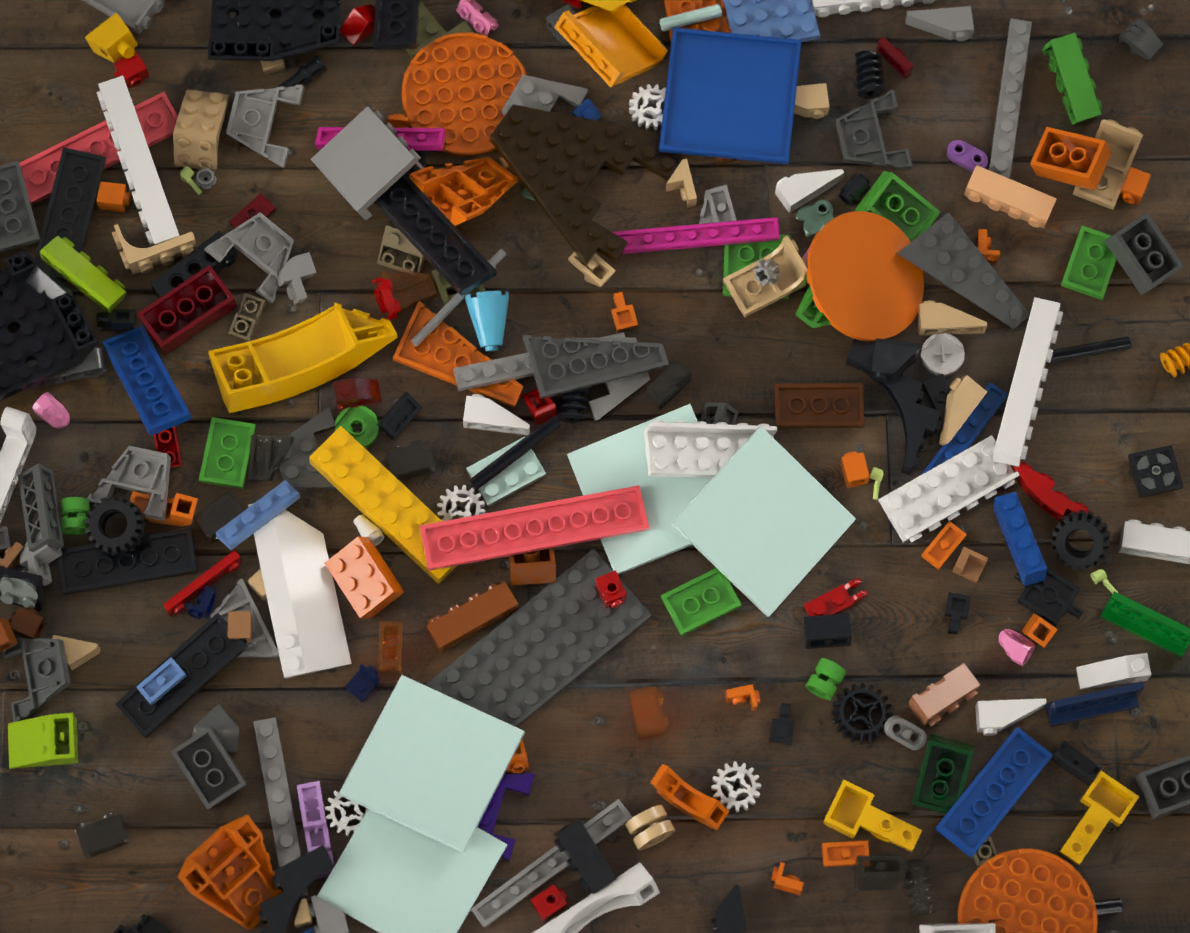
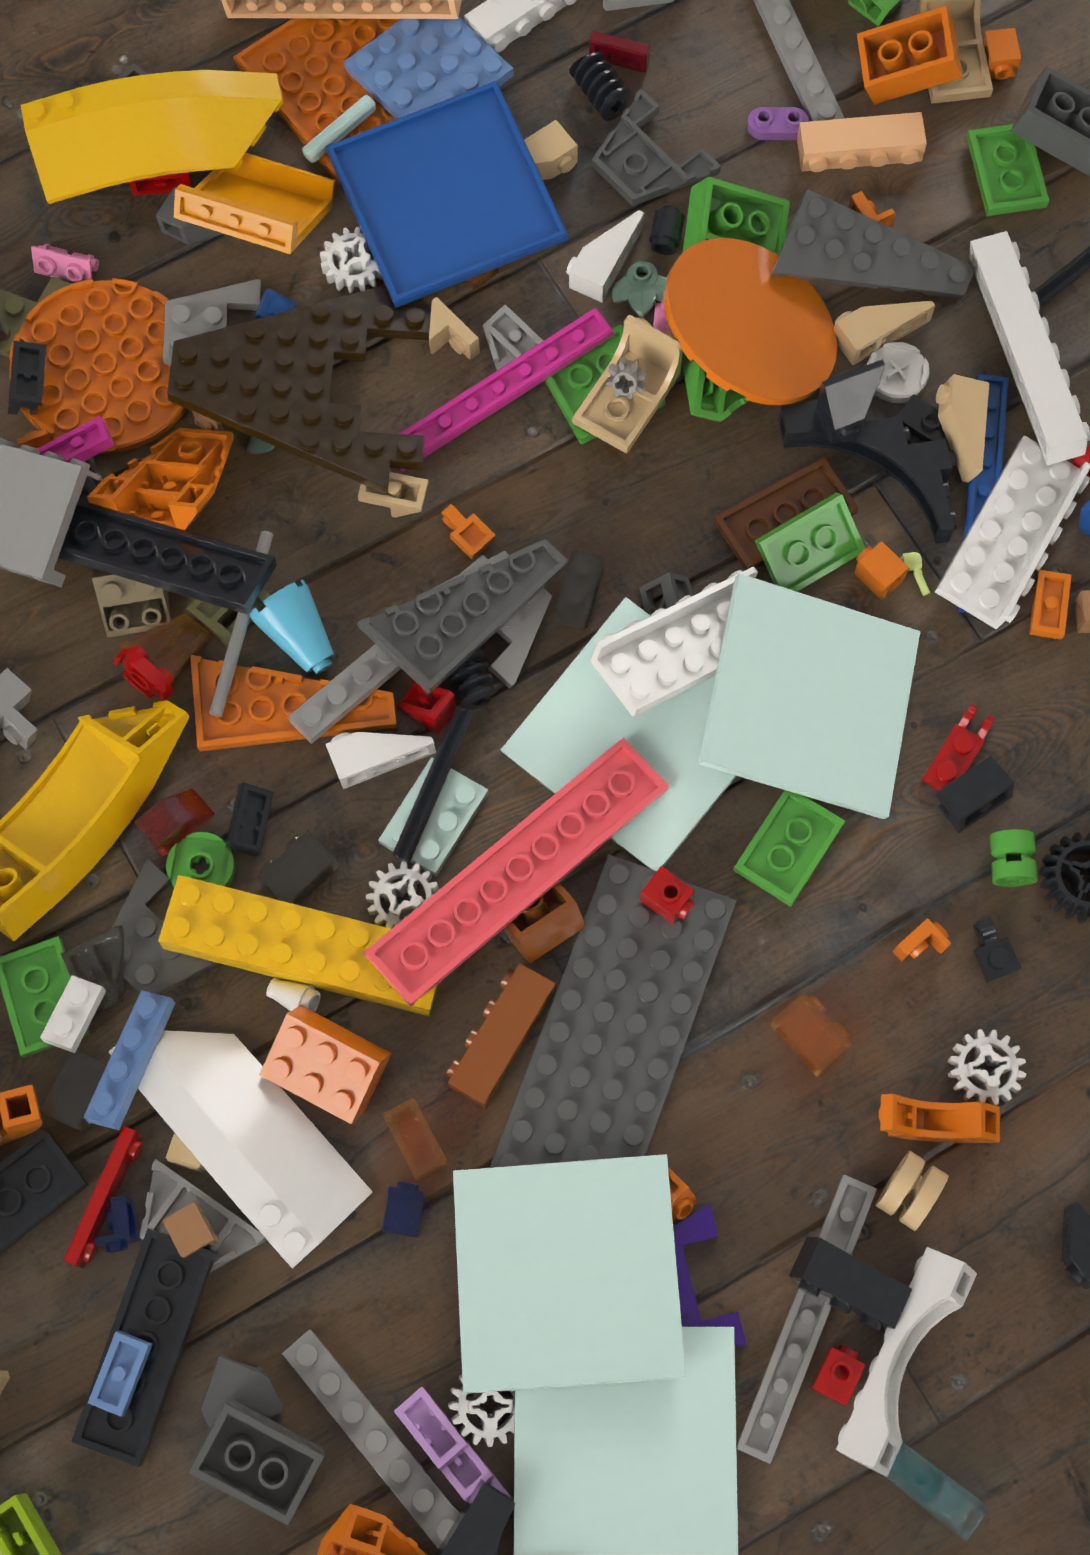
camera: 25 degrees left, 0 degrees up
none -> black hinge [8,341,46,416]
none -> white plate [40,975,106,1053]
none -> bright green plate [754,492,865,592]

